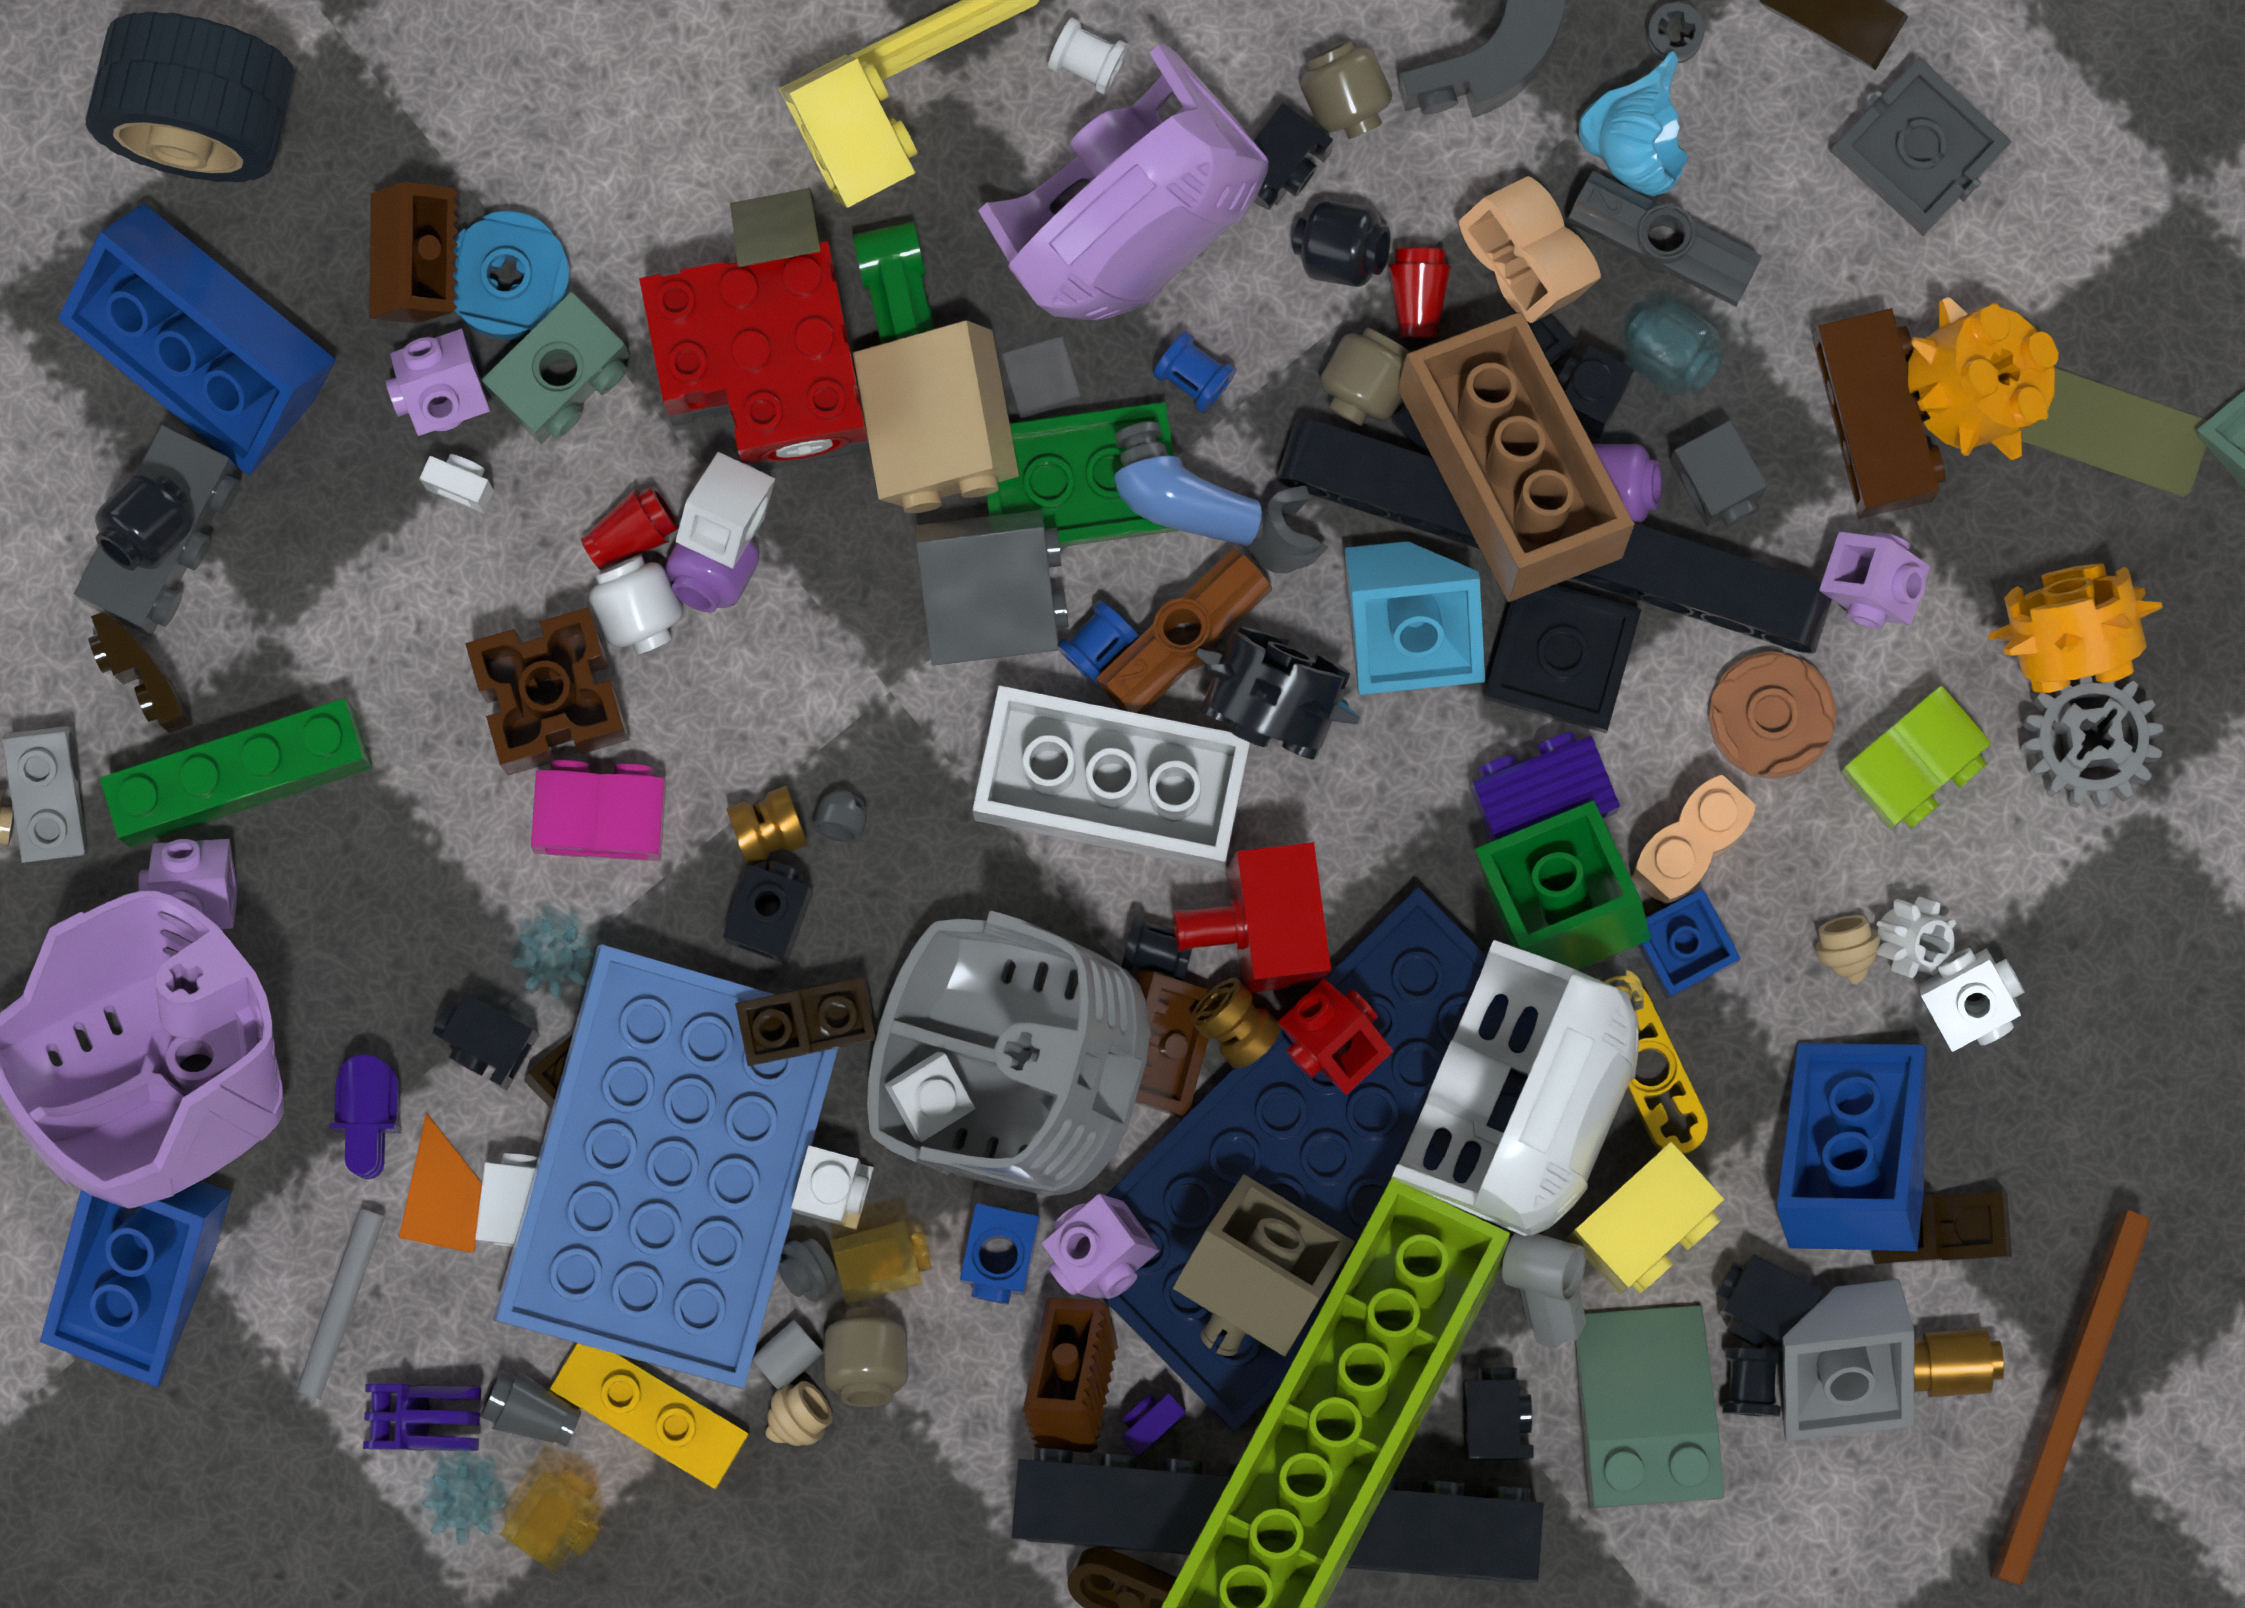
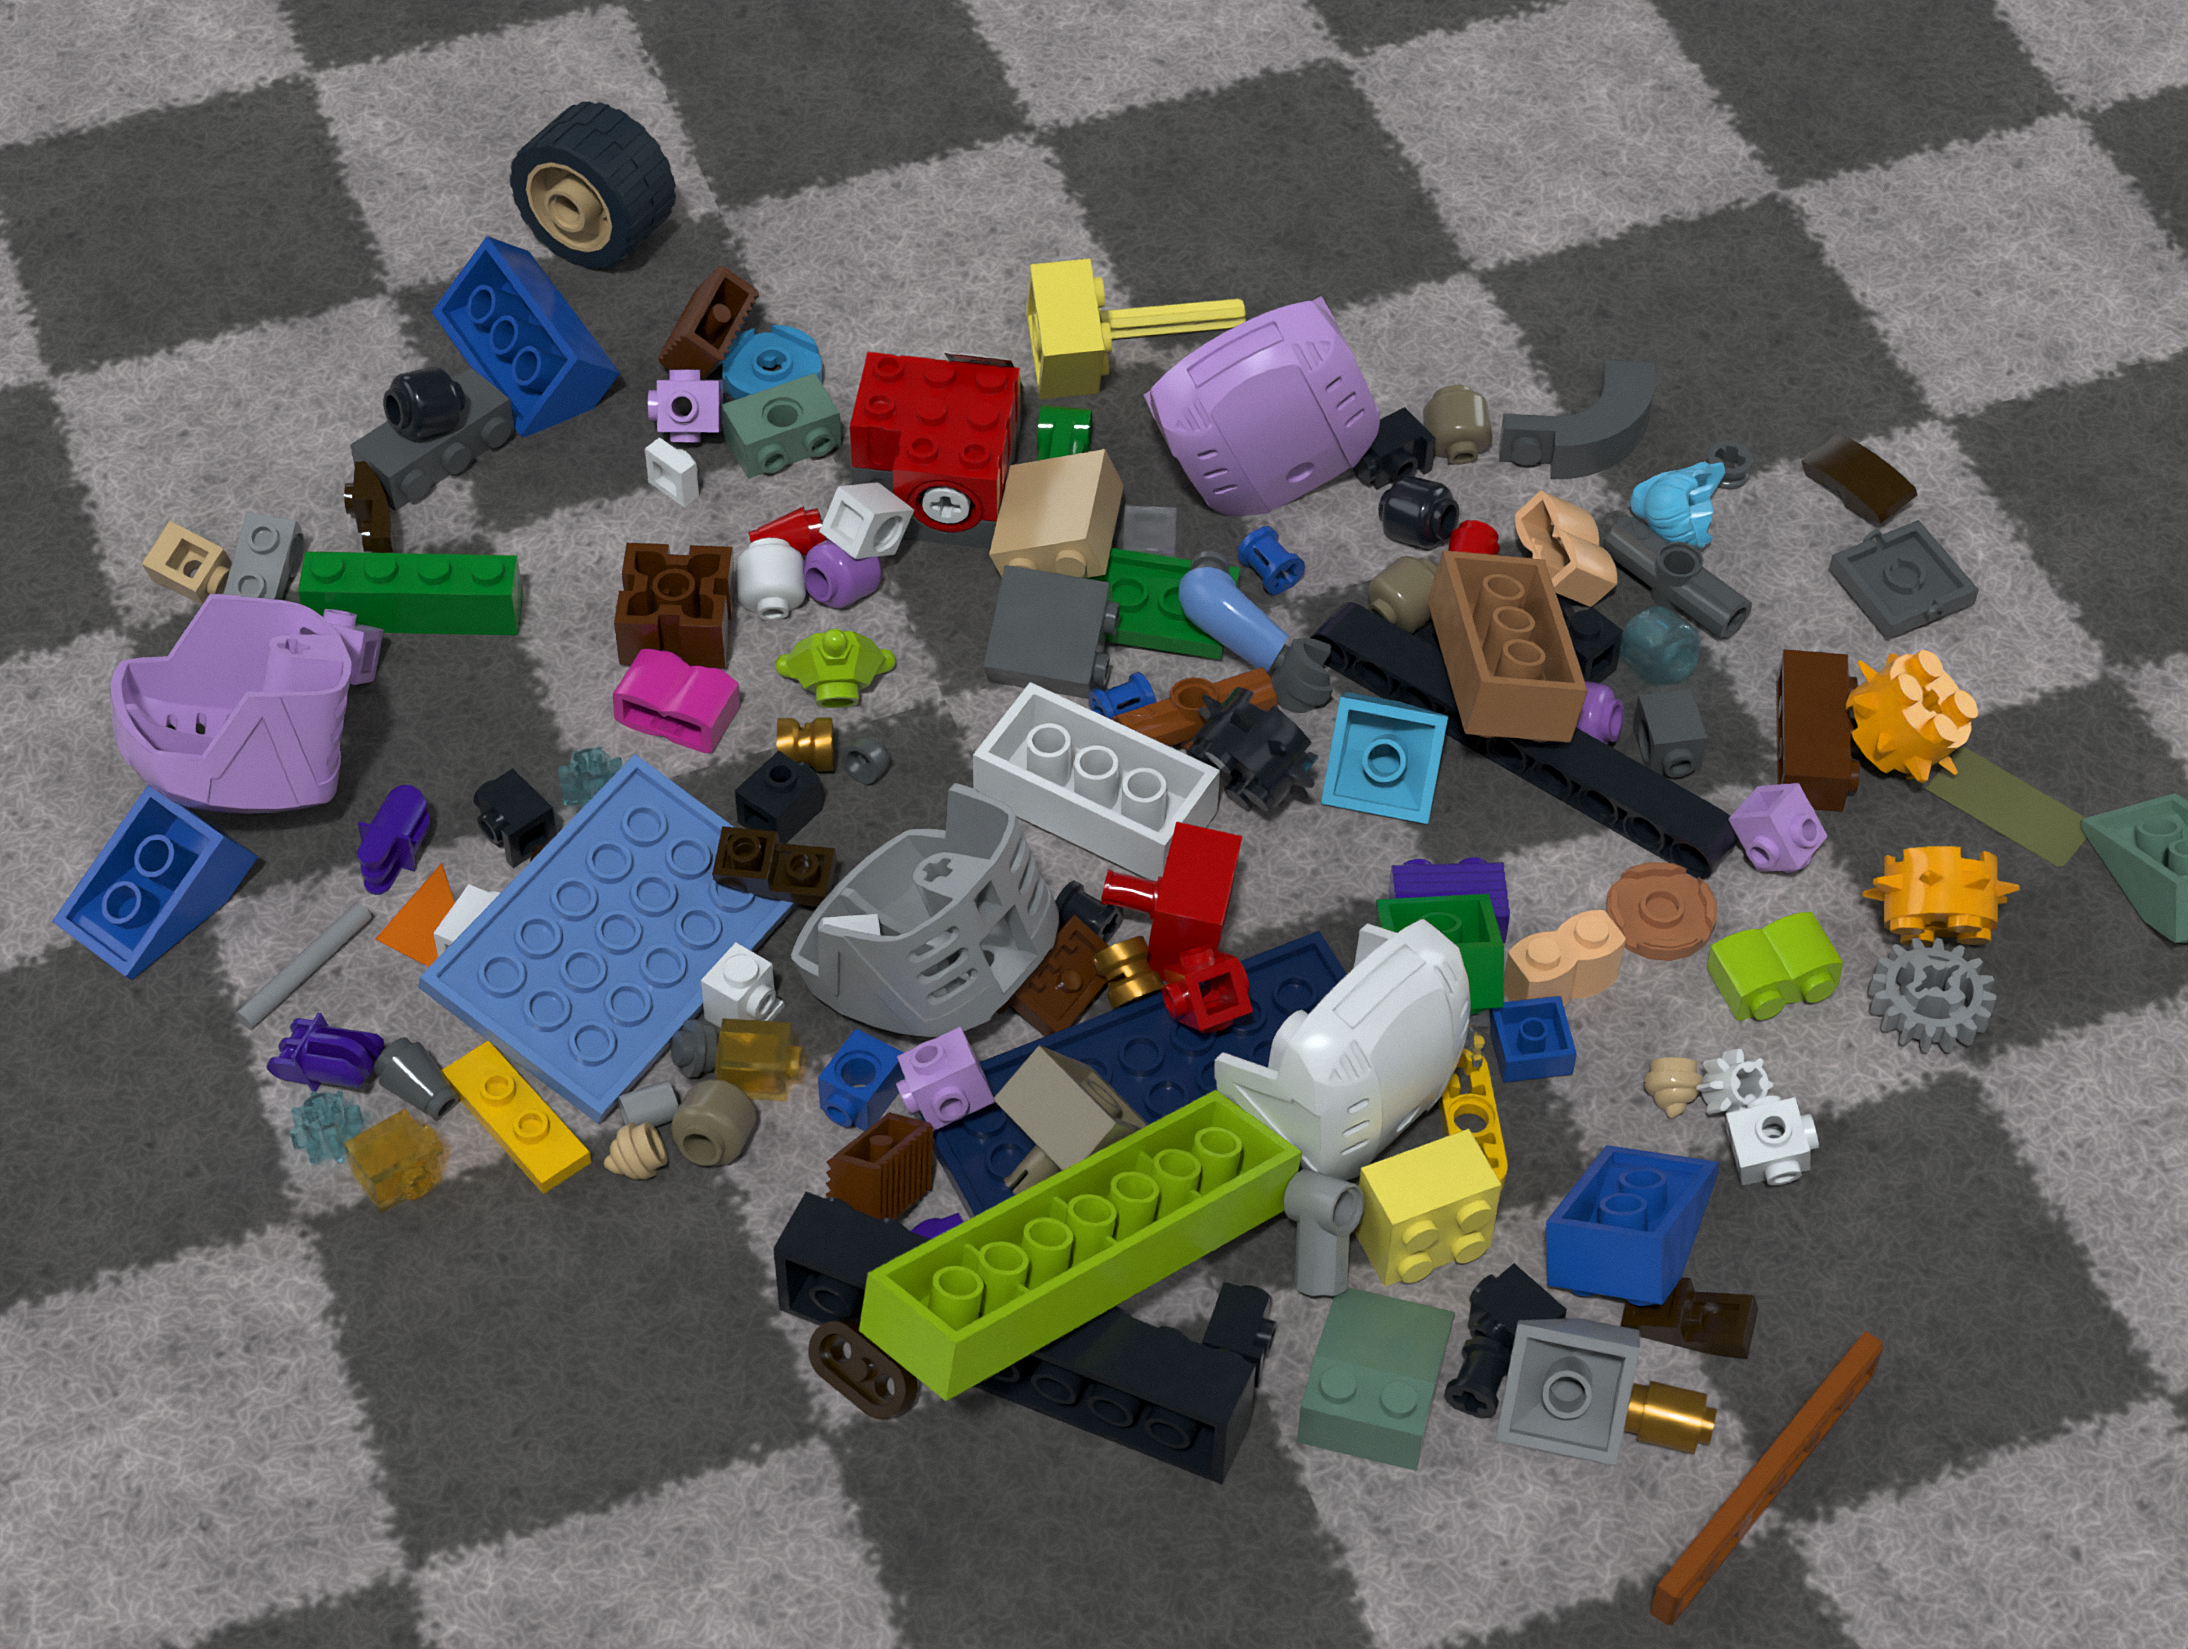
camera: 15 degrees right, 30 degrees down
black plate [1484,585,1642,733] -> none
none -> lime rock [775,628,896,708]

